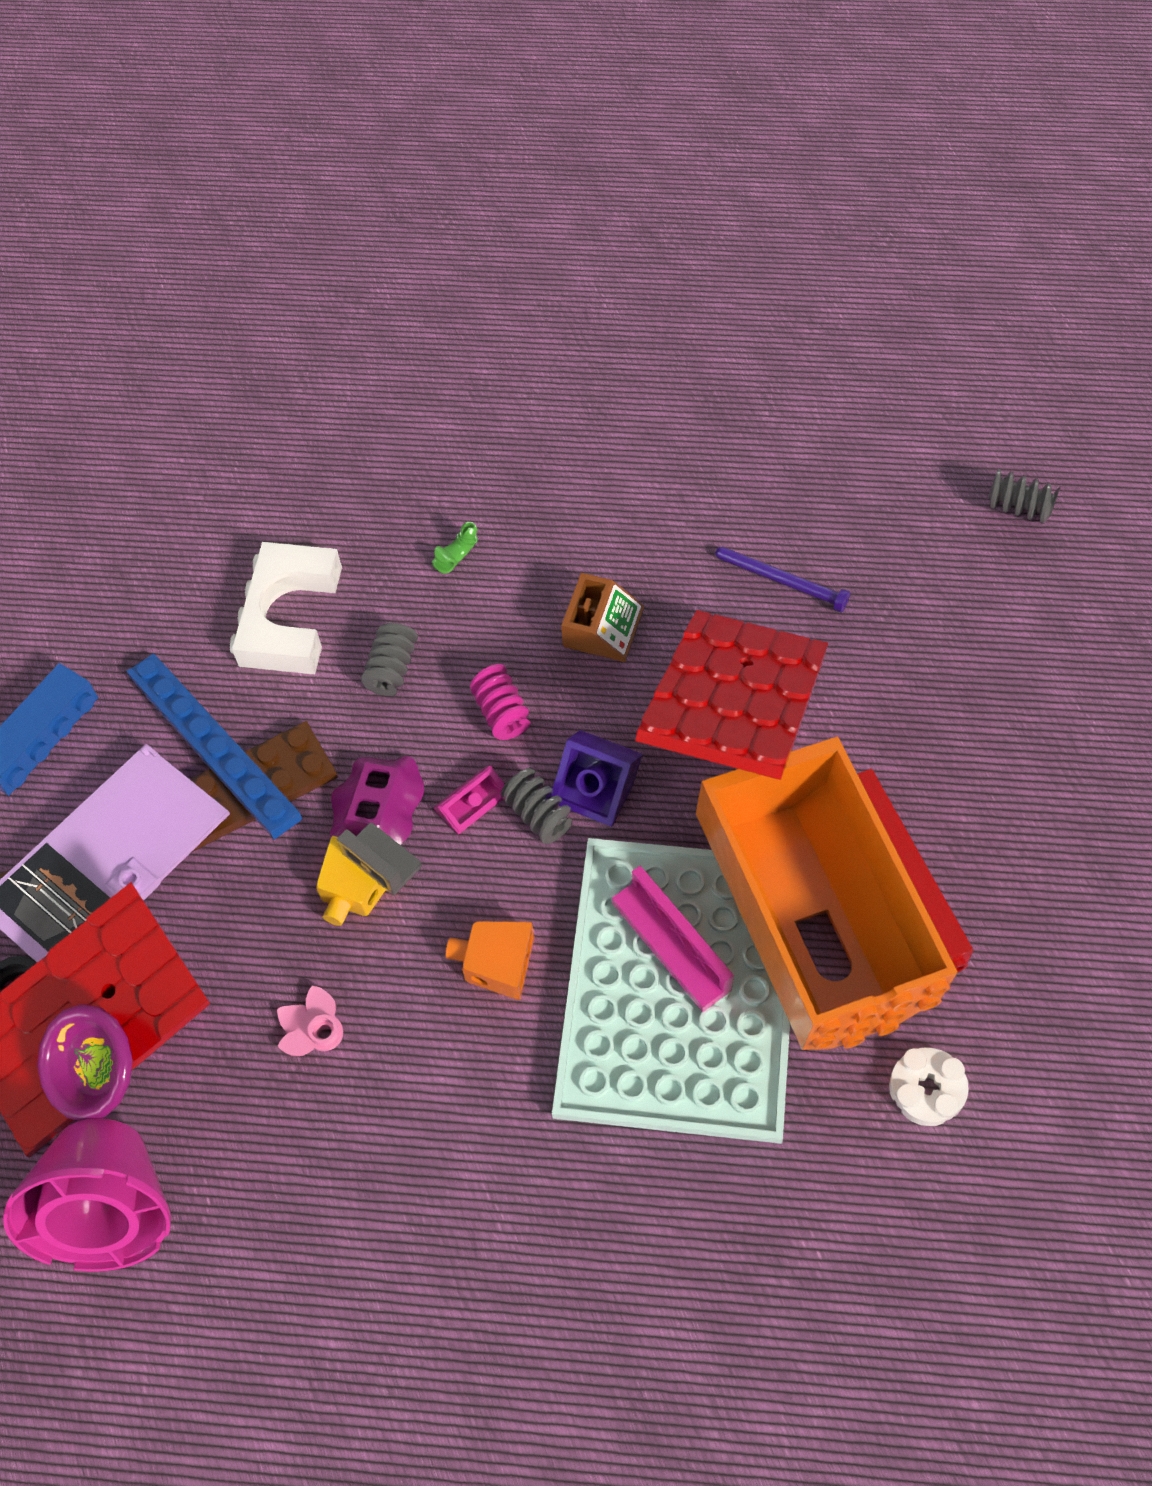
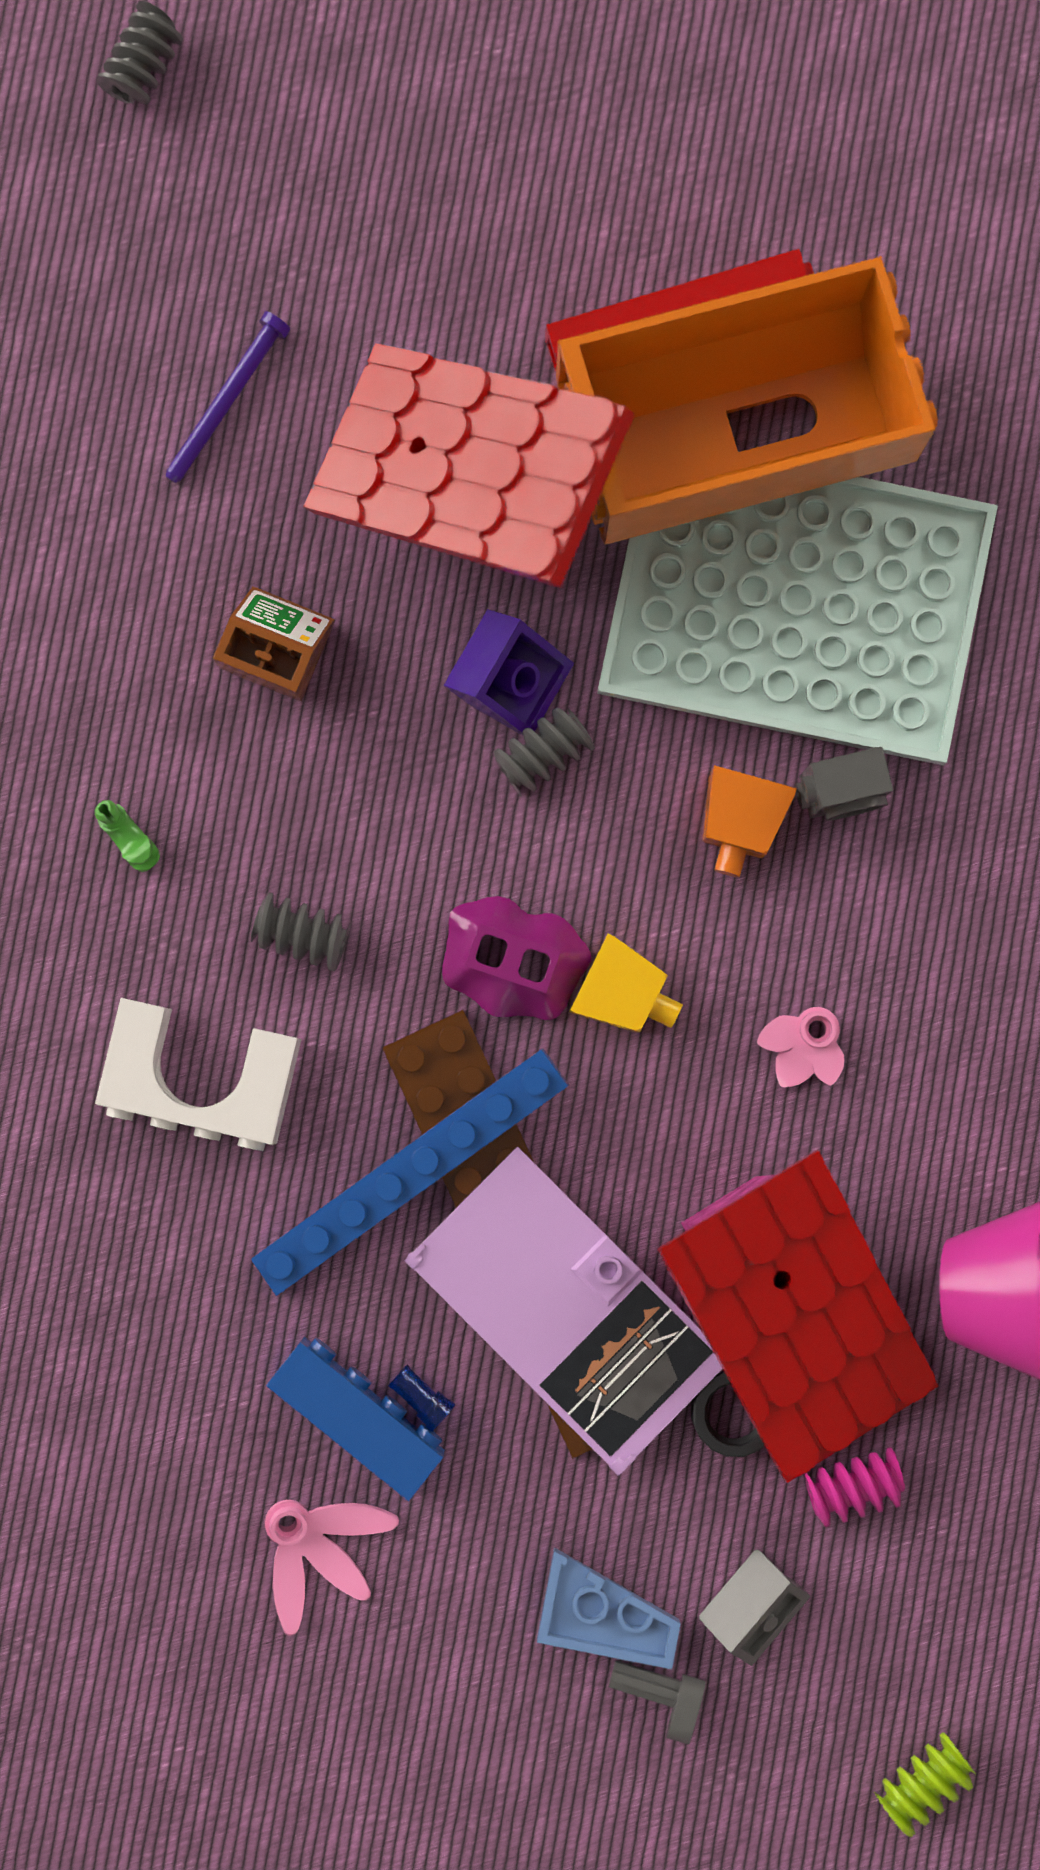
camera: 90 degrees left, 25 degrees up
magenta piece [37,1004,133,1121] -> none
dark grey panel [337,823,422,896] -> none
dark pink slope [433,765,505,835] -> none
dark pink piece [470,664,530,740] -> none
dark pink fence [612,865,734,1012] -> none
white plate [889,1048,968,1126] -> none
none -> clear blue pin [388,1364,456,1432]
none -> dark grey brick [795,746,893,821]

